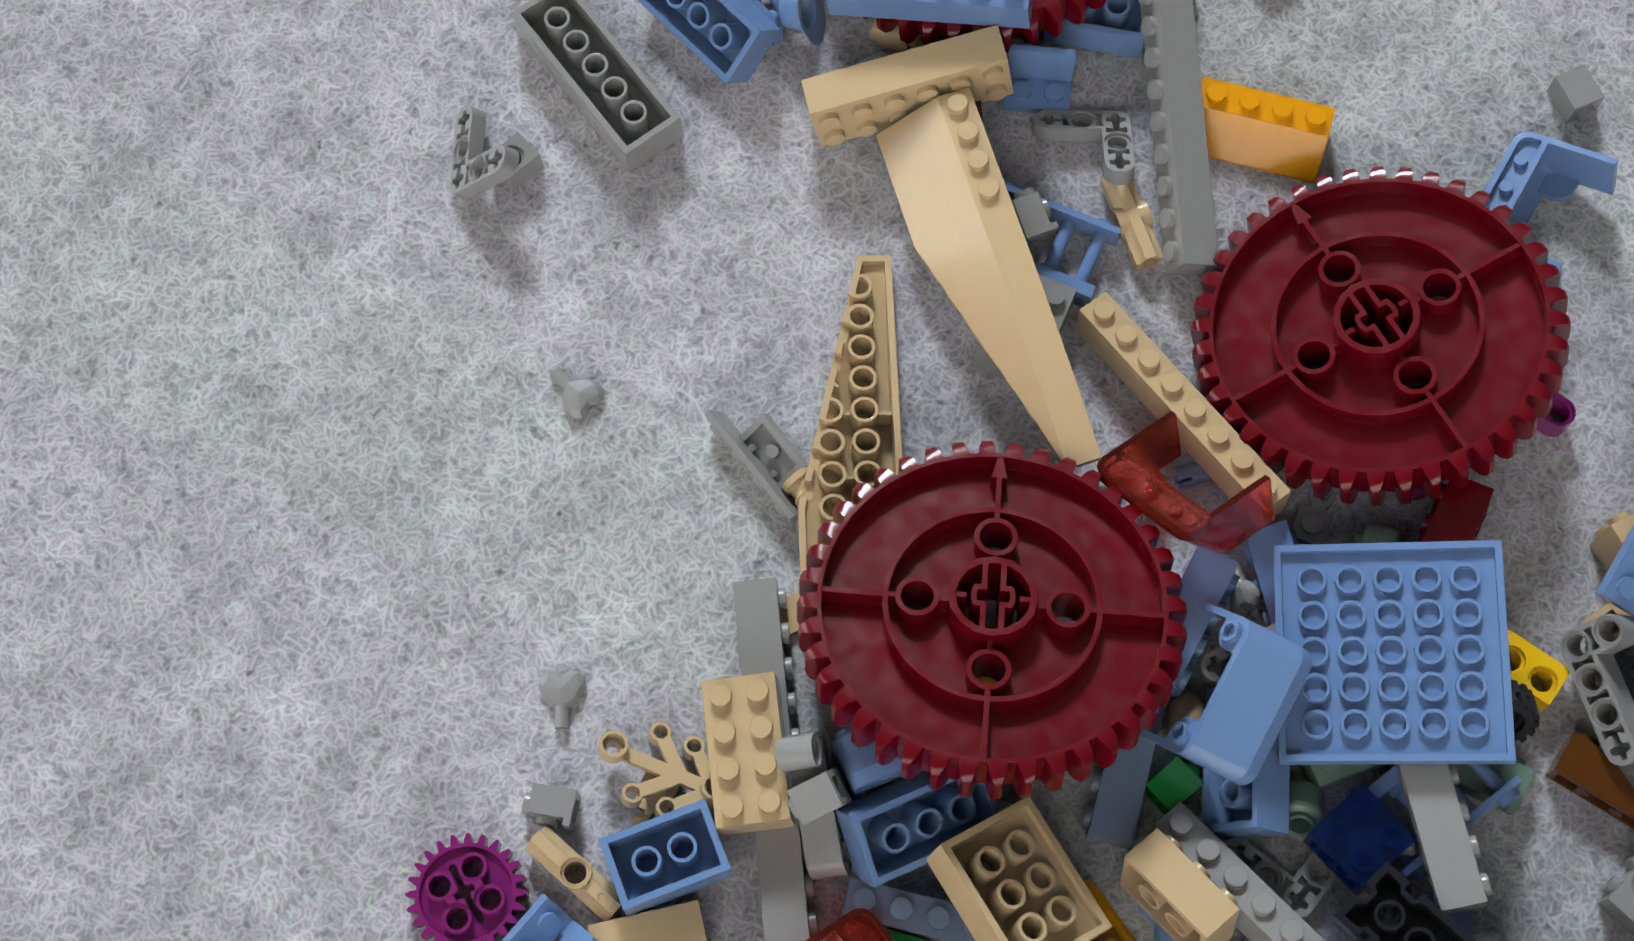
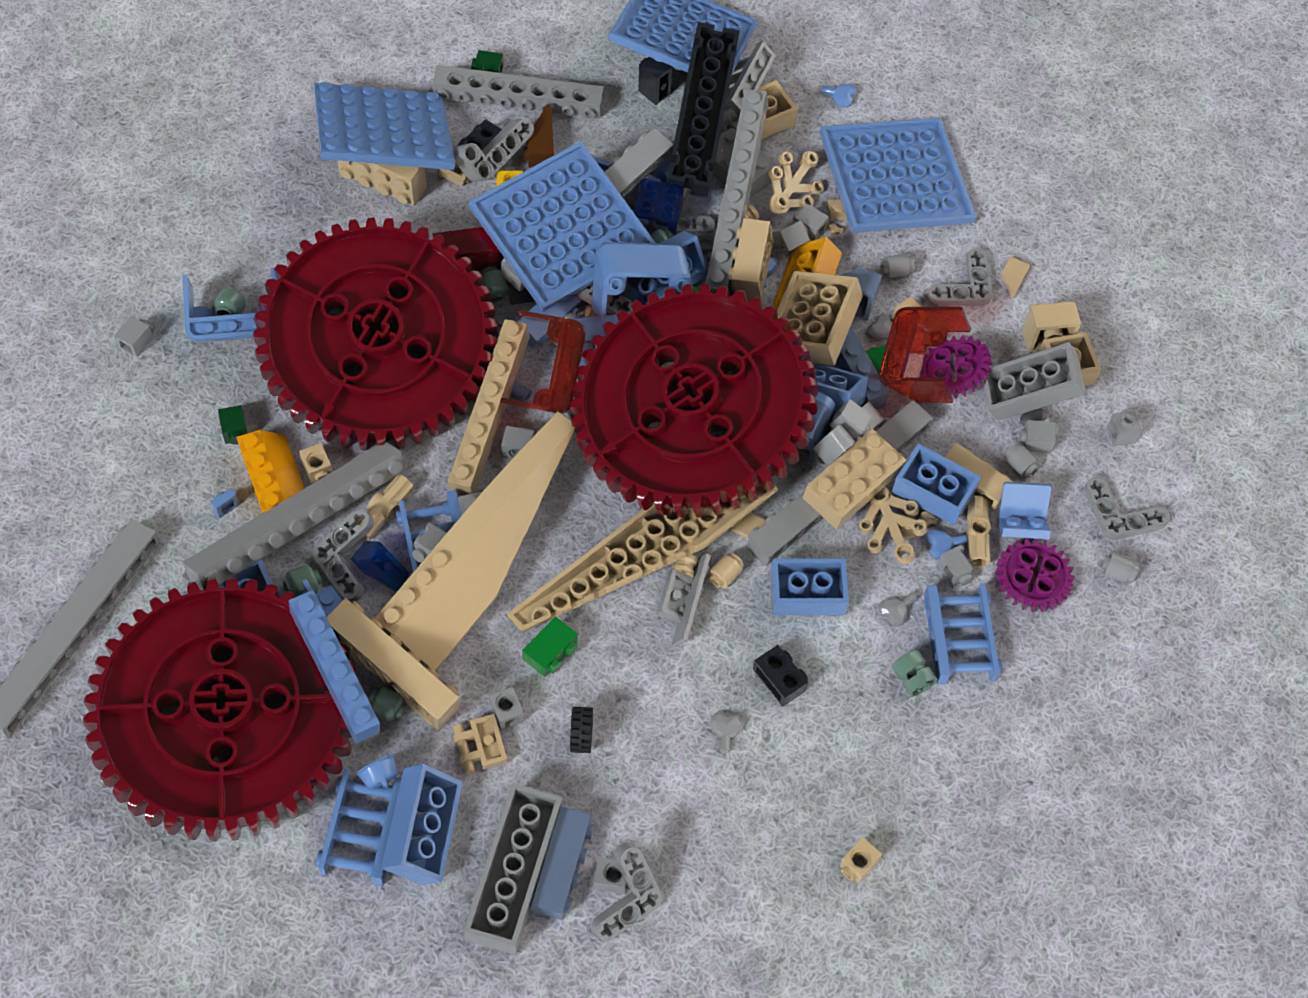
camera: 135 degrees left, 10 degrees down
none -> medium blue plate [211,488,240,518]
none -> sand green head [212,289,246,316]
none -> dark green brick [218,405,248,445]
none -> sand green head [283,565,322,597]
none -> tan brick [299,443,333,484]
none -> clear blue slope [350,541,410,592]
none -> tan plate [453,714,508,775]
none -> light grey brick [489,687,524,730]
none -> light grey brick [501,426,534,458]
none -> green brick [522,616,578,677]
none -> sand blue brick [531,806,595,920]
none -> black tyre [570,707,593,753]
none -> tan brick [709,553,744,588]
none -> black brick [753,645,809,707]
none -> medium blue brick [770,558,849,615]
none -> tan brick [840,837,883,883]
none -> sand green wheel [892,650,938,697]
none -> medium blue fence [924,583,1002,684]
none -> medium blue rock [926,529,967,559]

